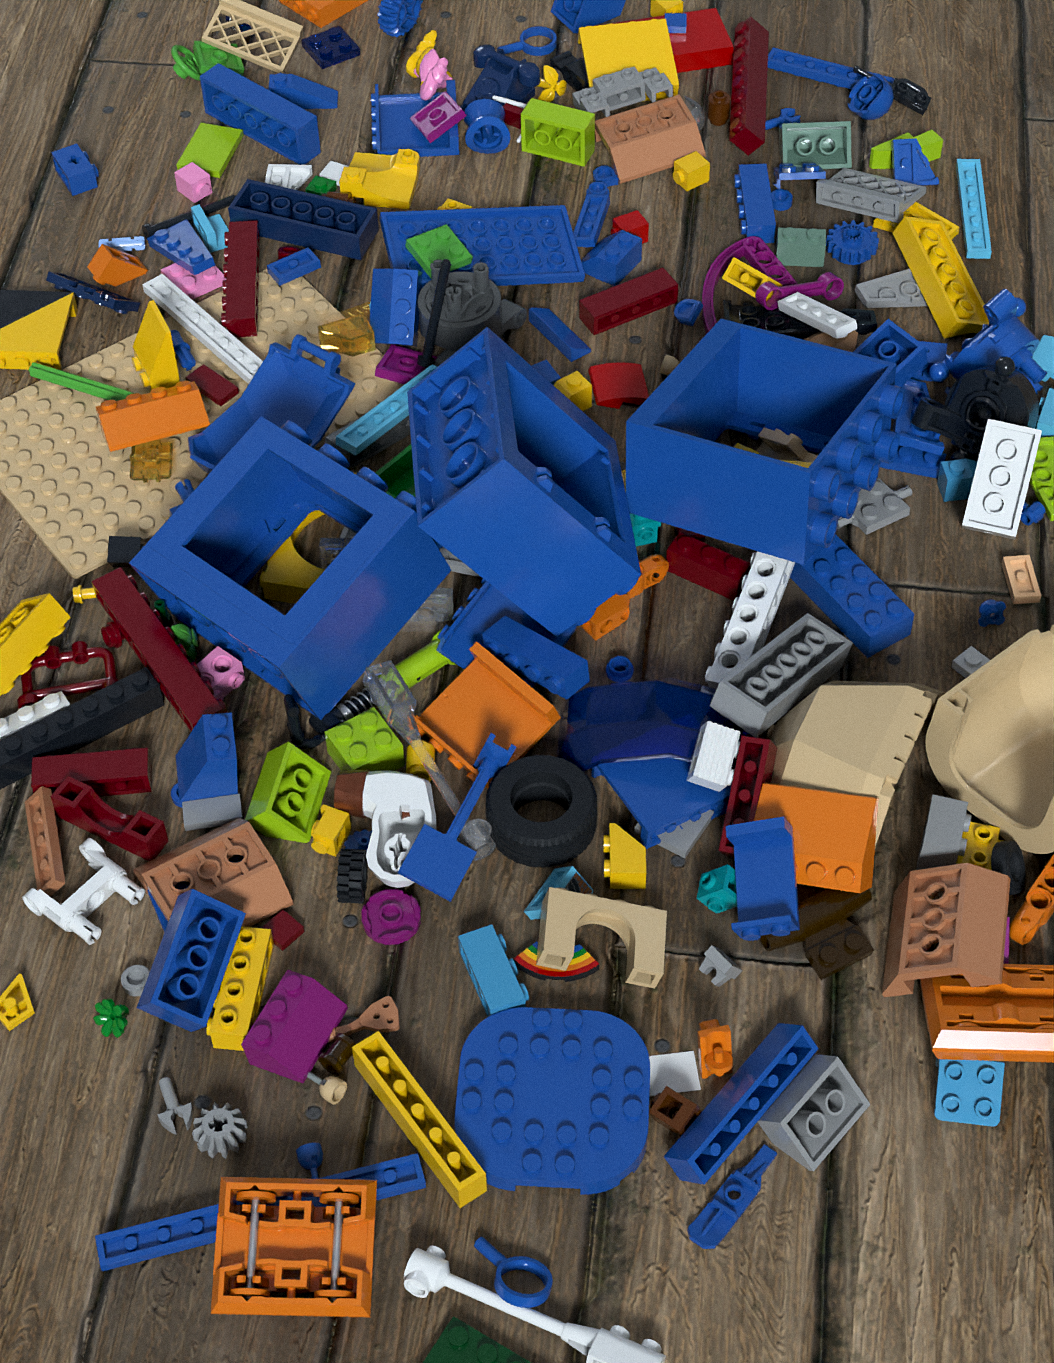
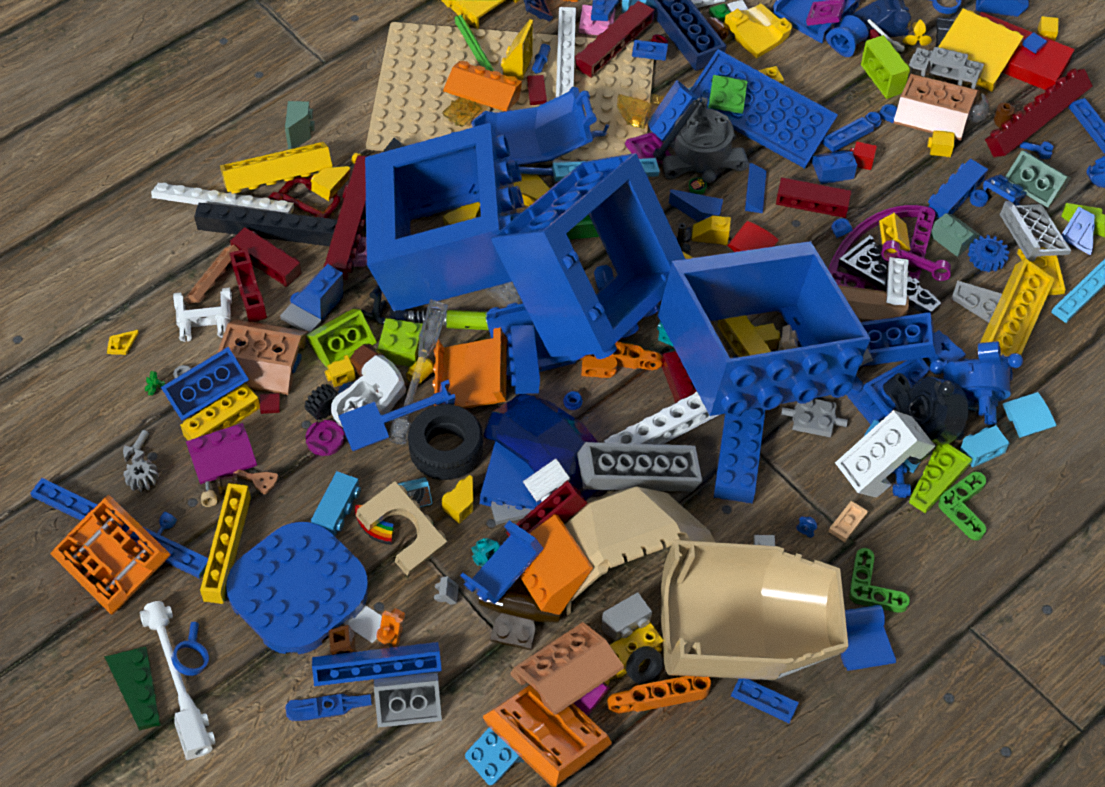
camera: 40 degrees right, 5 degrees up
none -> yellow slope [311,166,351,201]

